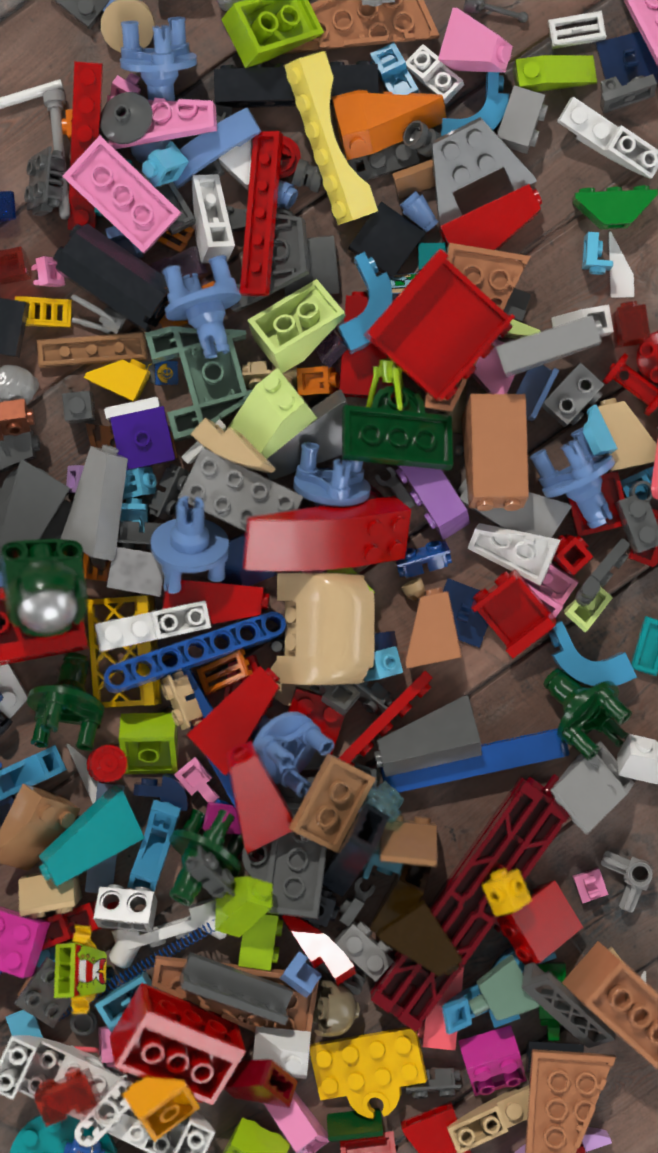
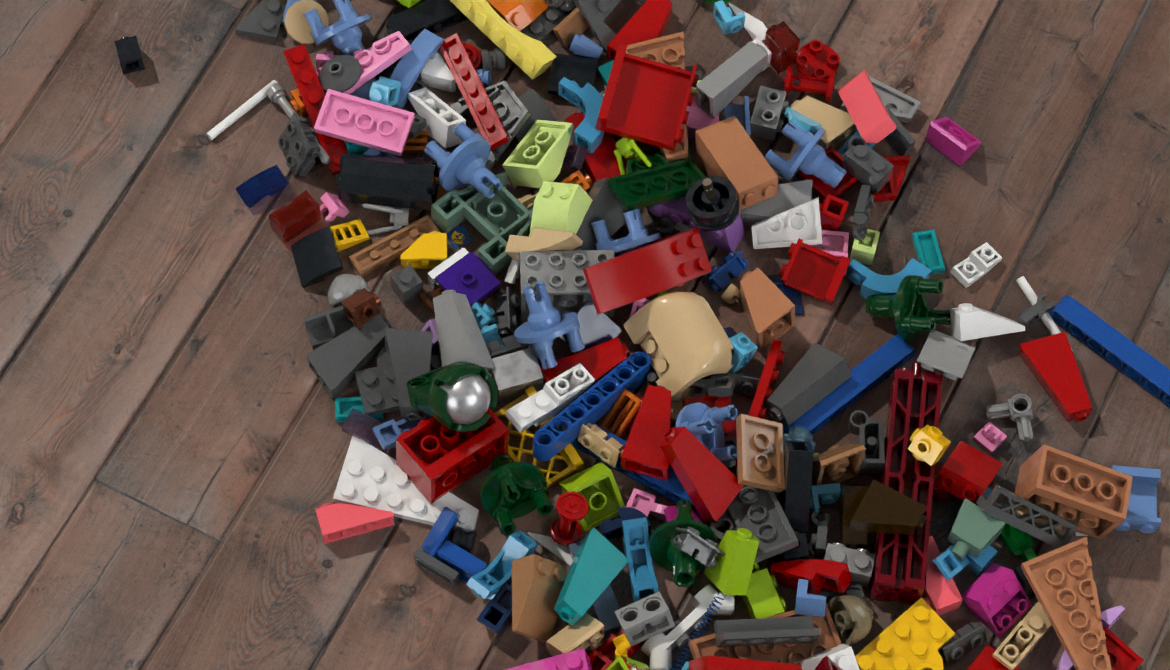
camera: 30 degrees left, 25 degrees down
none -> black wheel [686,176,740,231]
none -> dark grey hinge [848,410,885,474]

